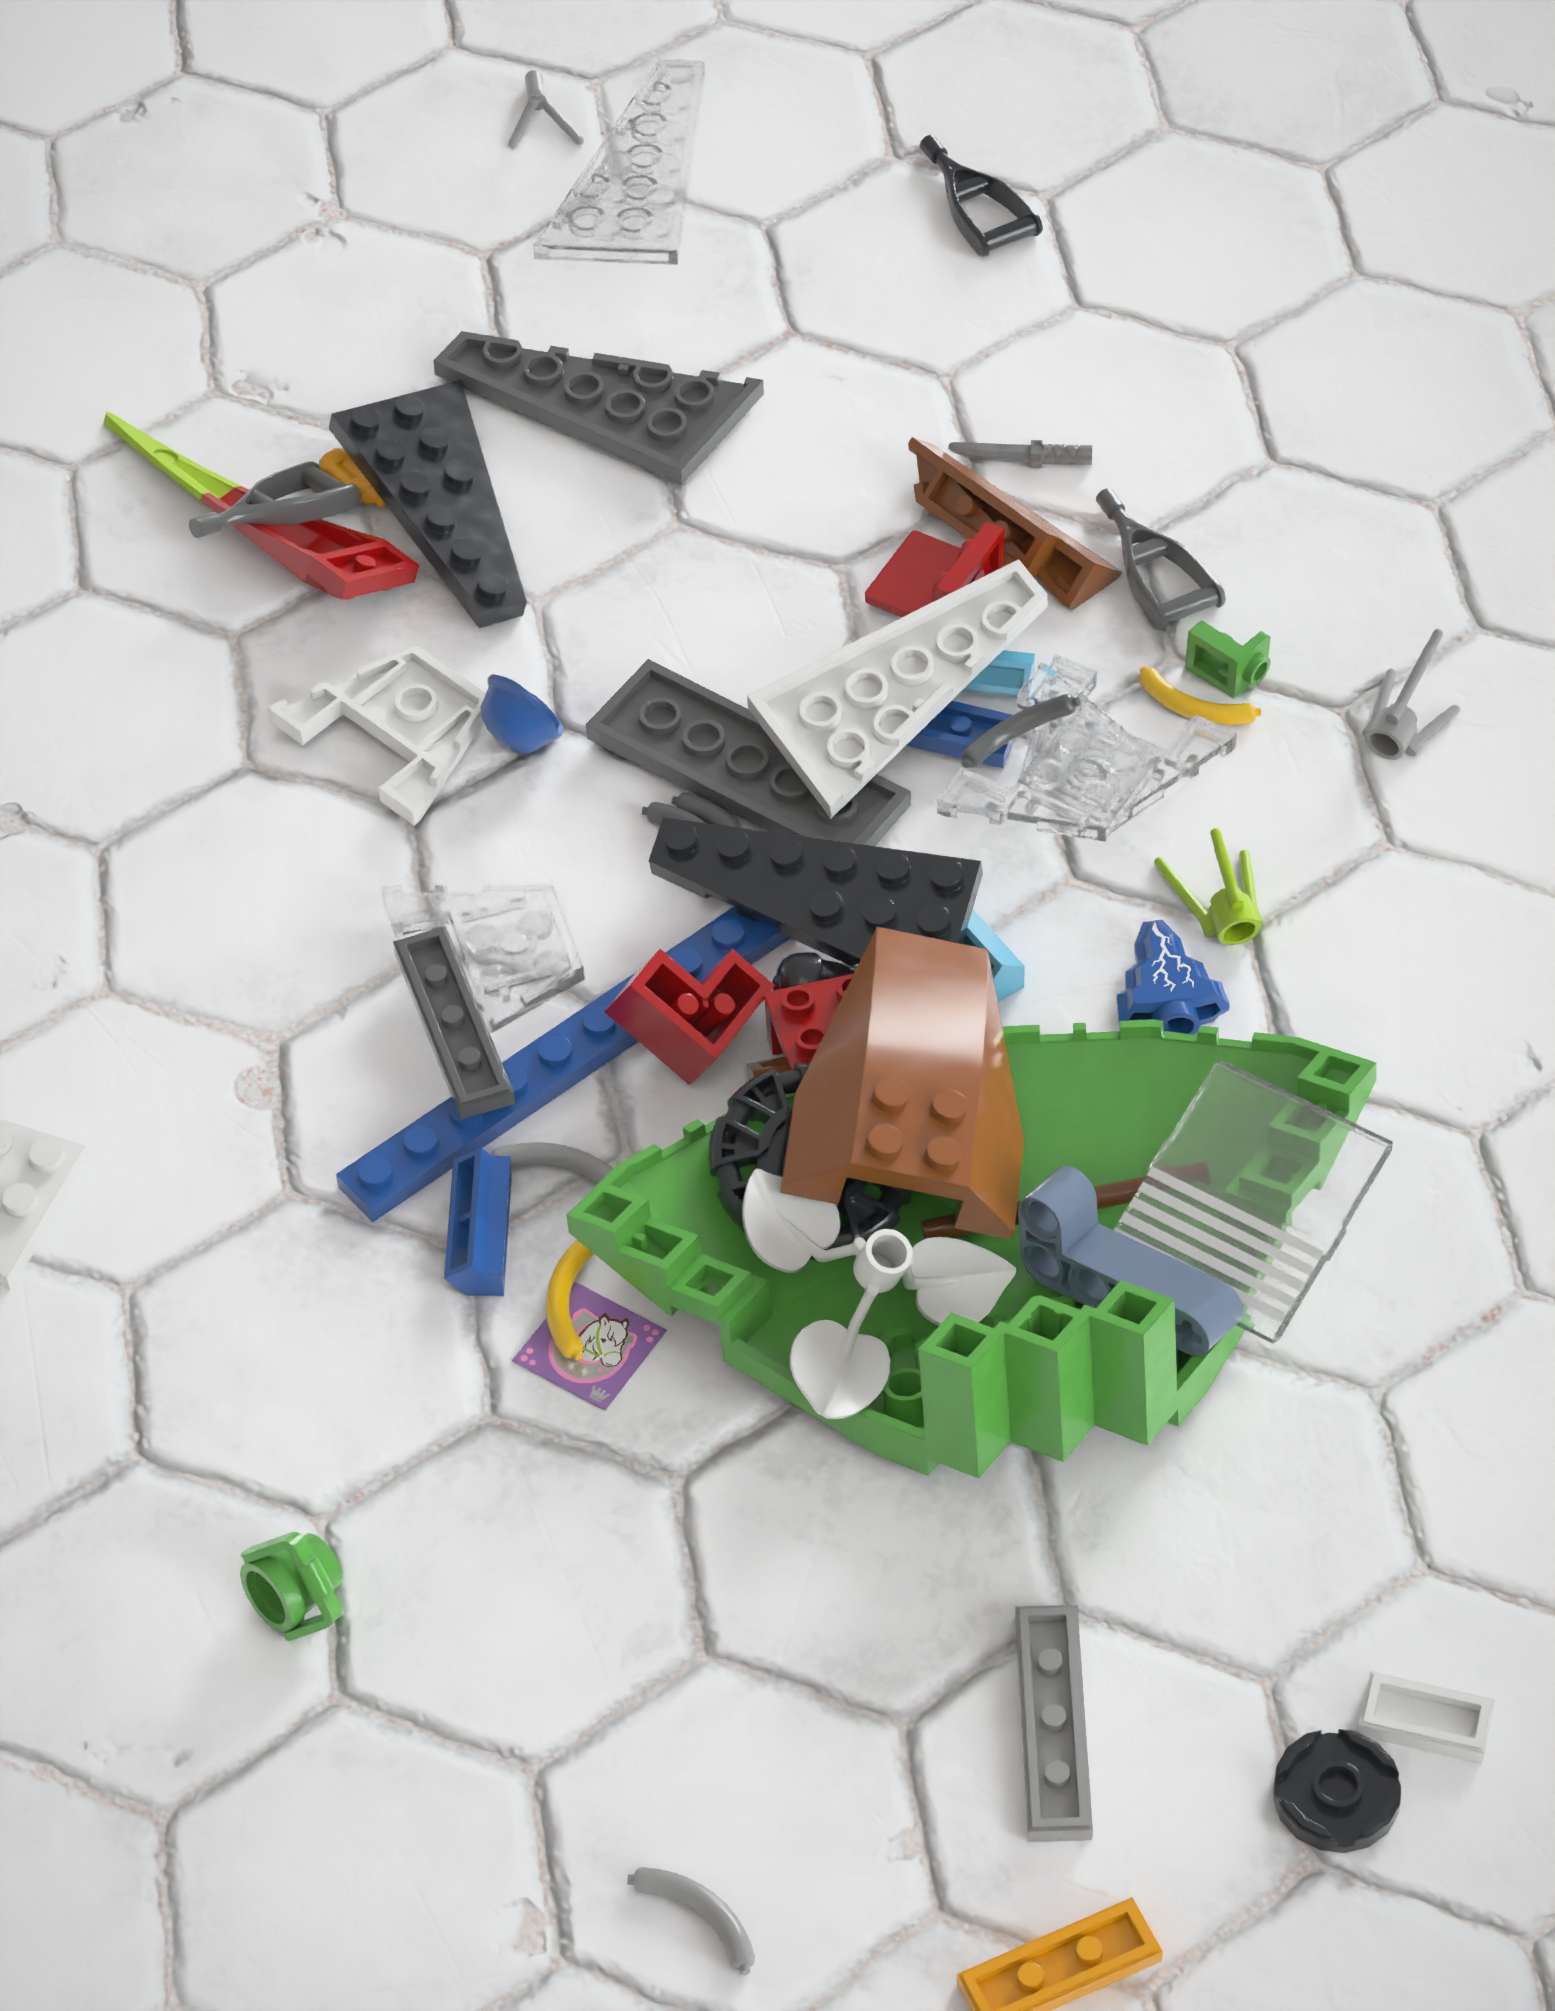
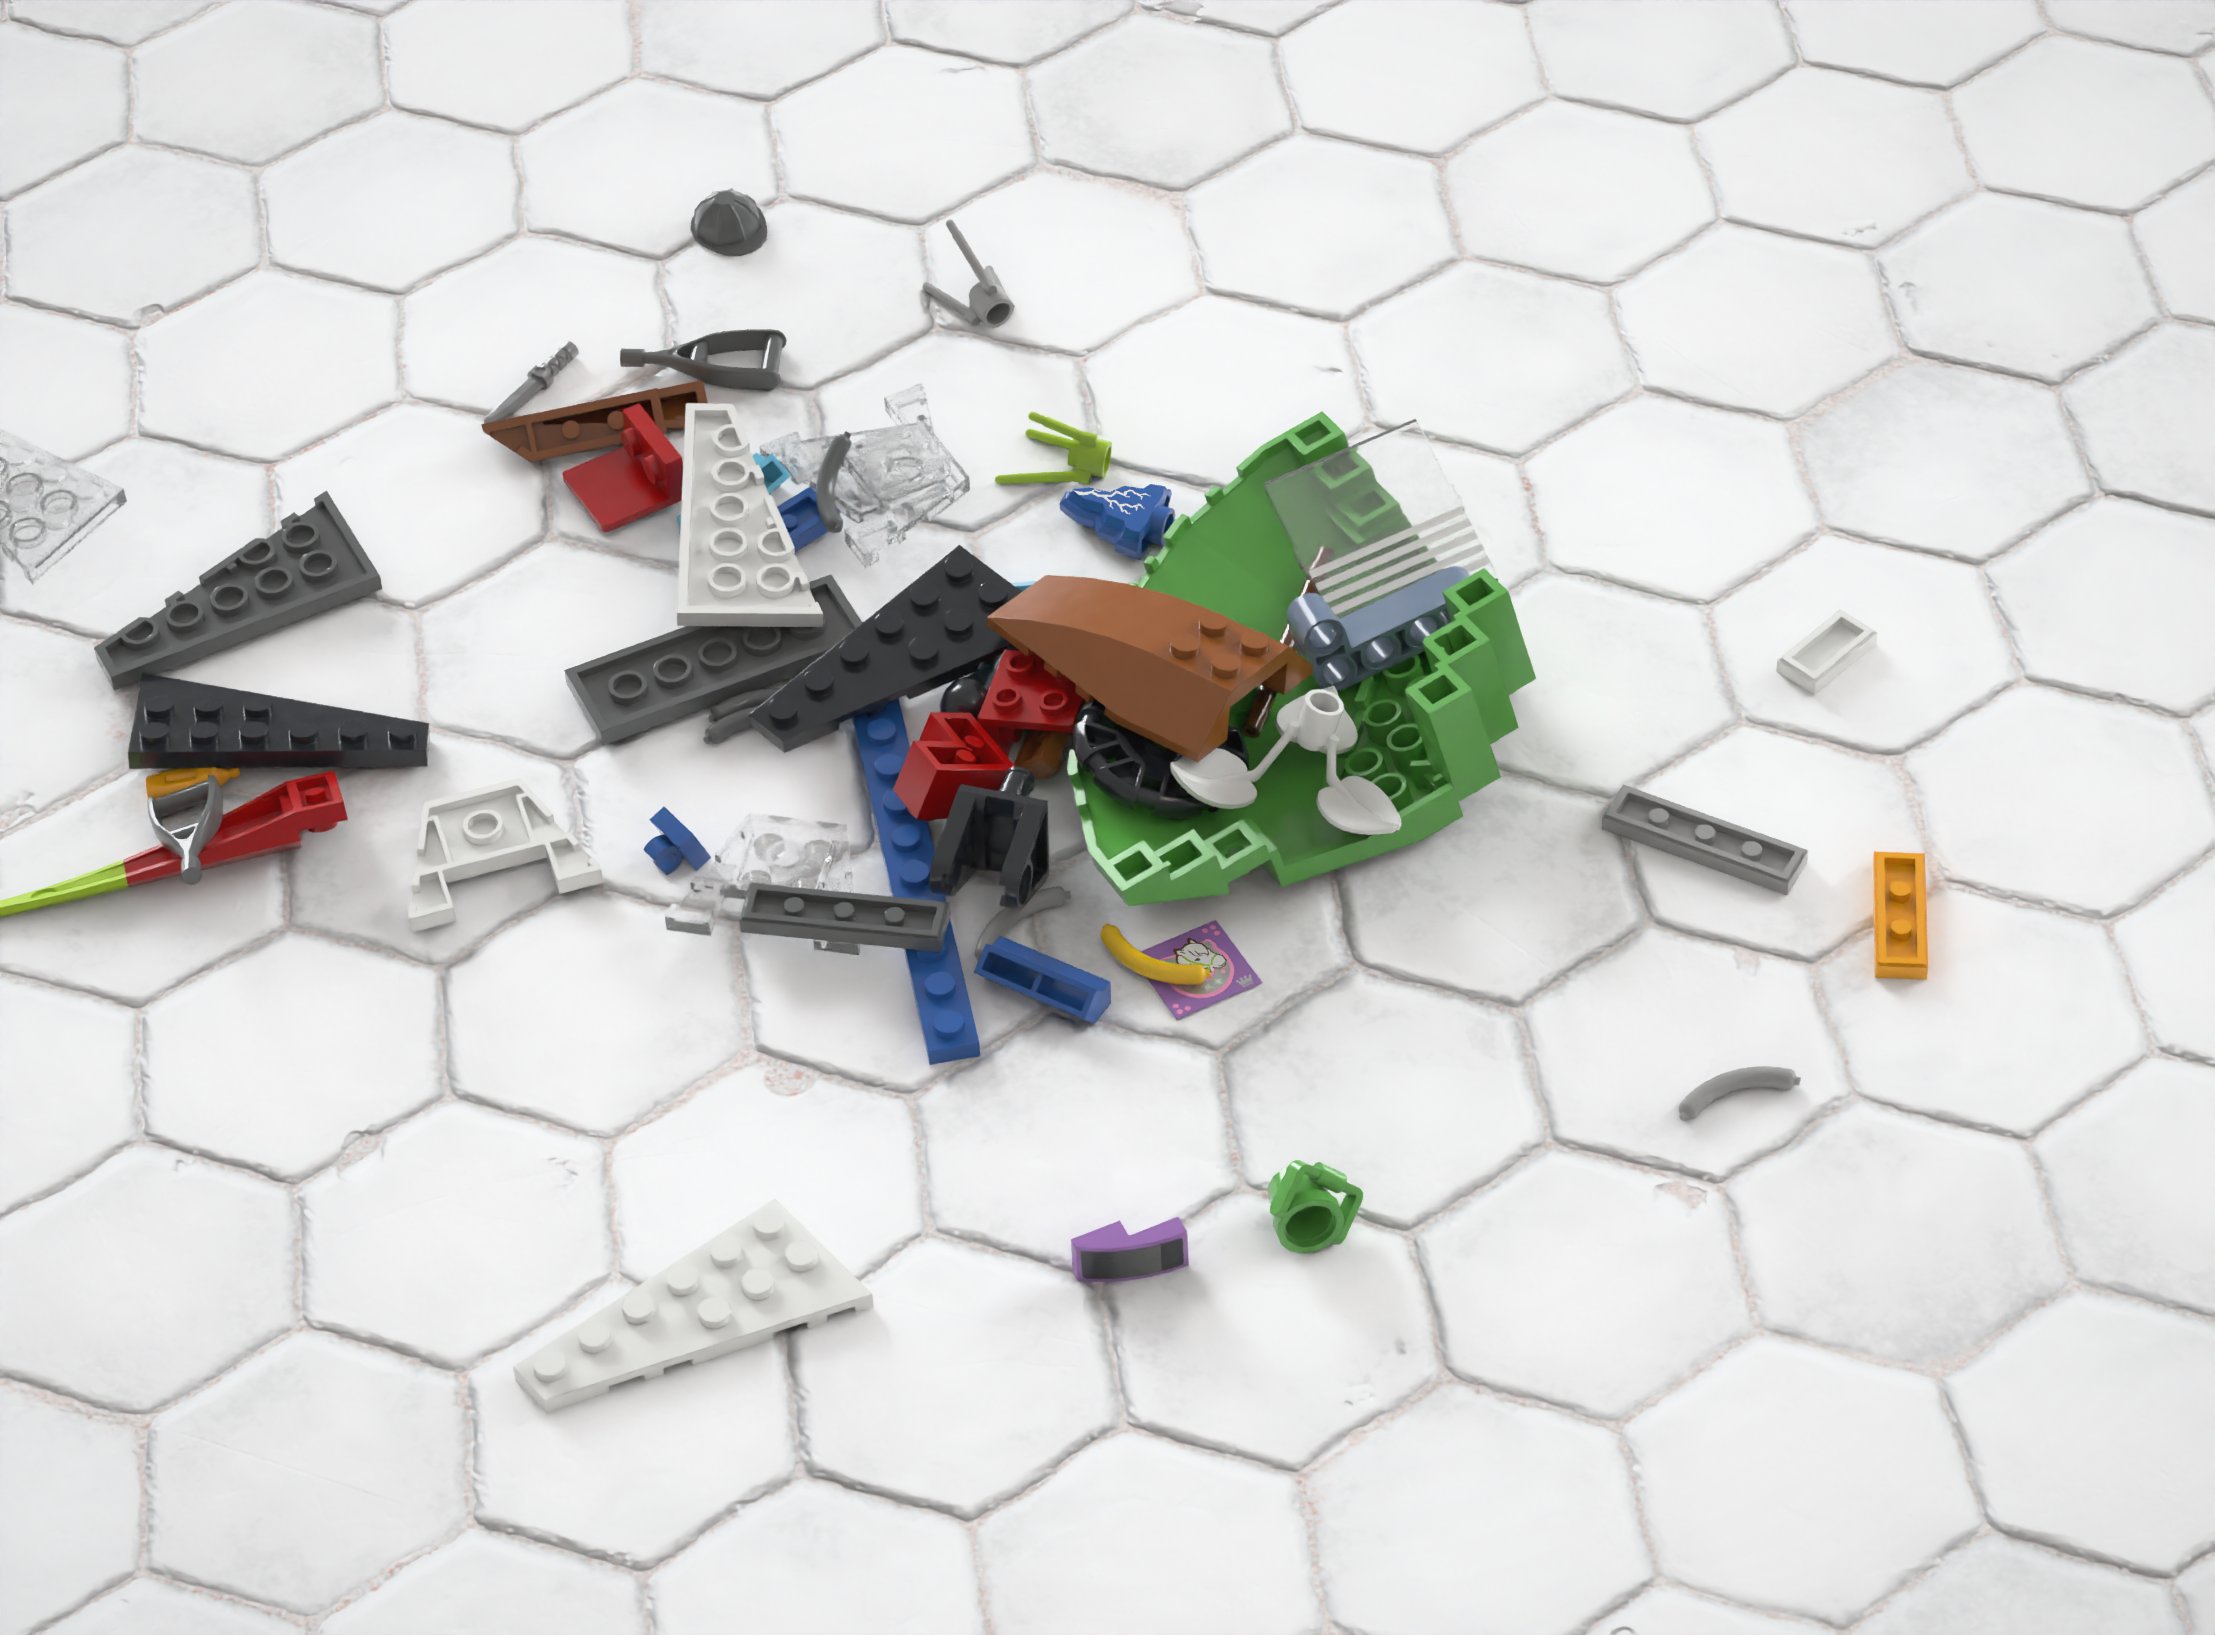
camera: 60 degrees left, 5 degrees down
blue helmet [480,674,564,754] -> none
black piece [919,135,1043,257] -> none
yellow piece [1139,666,1261,725] -> none
bright green bracket [1185,620,1271,699] -> none
black tile [1273,1729,1401,1853] -> none
none -> blue tile [643,806,712,875]
none -> dark grey piece [690,188,768,256]
none -> black piece [930,766,1049,910]
none -> slope [1071,1217,1189,1282]

